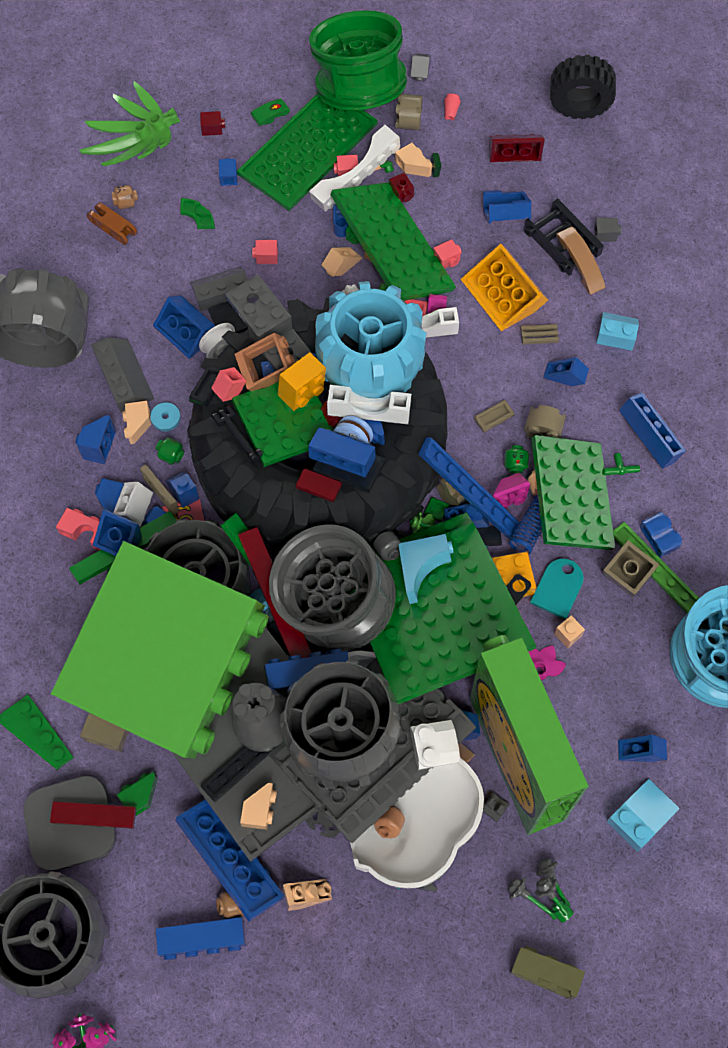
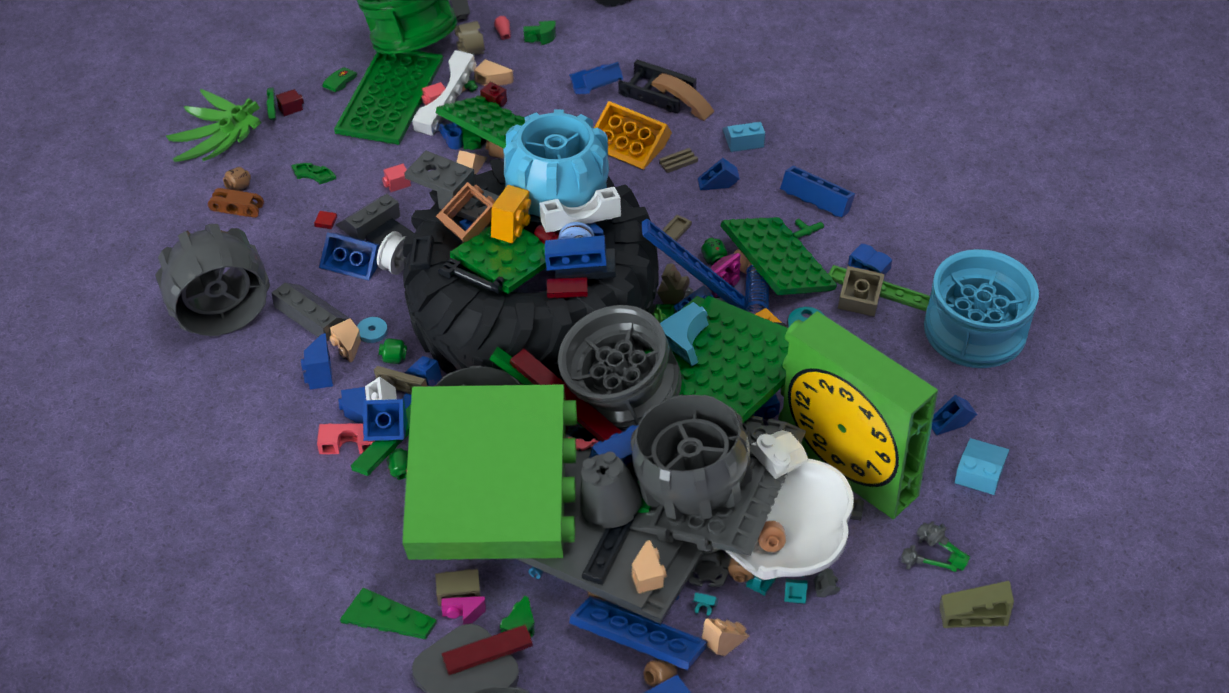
camera: 25 degrees left, 20 degrees down
coral brick [211,367,247,402] -> none
blue brick [219,158,238,186] -> none
dark green tile [431,153,442,177] -> none
dark red slope [489,134,545,162] -> none
dark tan brick [524,405,566,439] -> none
dark grey brick [594,218,621,242] -> none
none -> green tile [267,87,277,120]
none -> red tile [314,211,337,229]
none -> dark pink slope [441,596,486,625]
none -> green brick [523,20,556,45]
none -> coral piece [567,437,598,451]
none -> teal tile [693,592,718,616]

